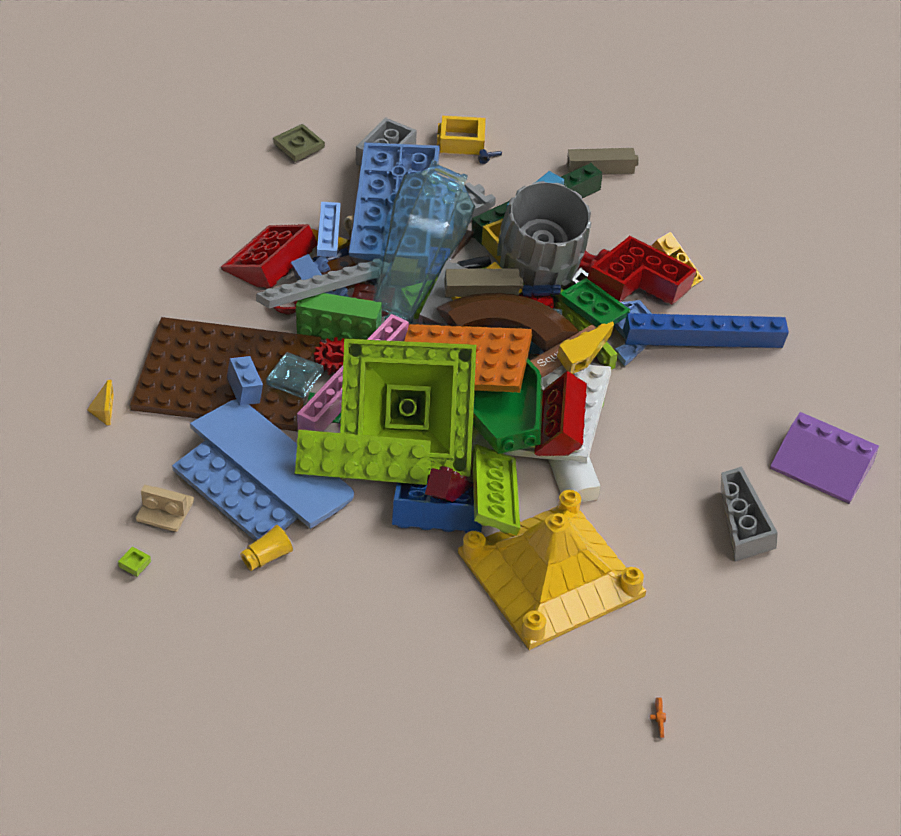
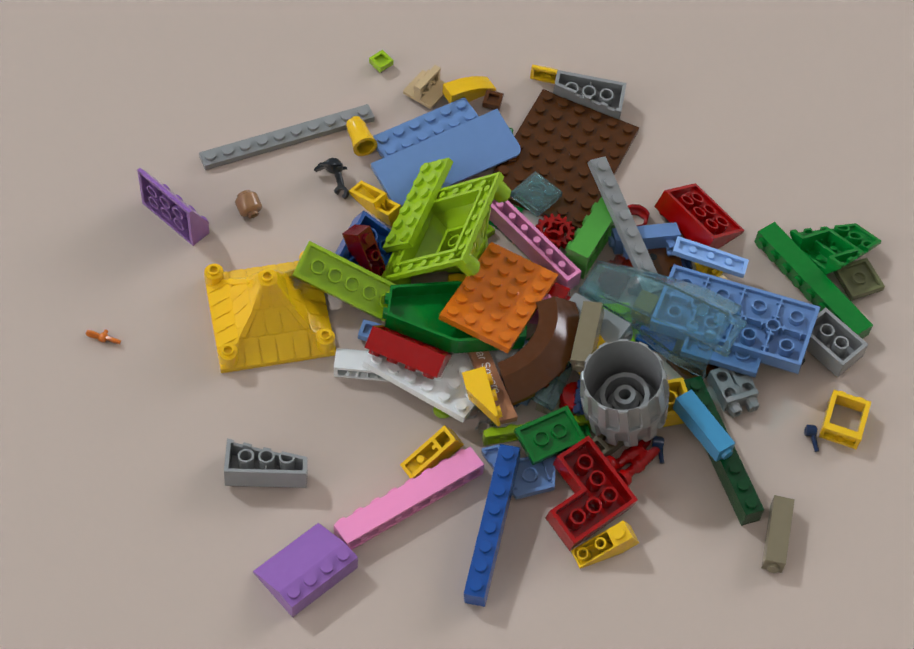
camera: 105 degrees right, 10 degrees up
medium blue brick [227,356,263,405] -> none
none -> medium lavender slope [137,168,209,246]
none -> light grey plate [199,104,375,170]
none -> medium nougat head [235,190,262,219]
none -> black piece [314,158,349,199]
none -> bright pink brick [334,446,484,550]
none -> yellow slope [349,180,401,226]
none -> medium blue plate [358,319,382,341]
none -> yellow slope [400,425,464,478]
none -> yellow slope [442,76,496,103]
none -> reddish brown plate [482,90,504,111]
none -> light grey wedge [553,70,627,120]
none -> green brick [754,221,873,339]
none -> green wedge [790,223,881,275]

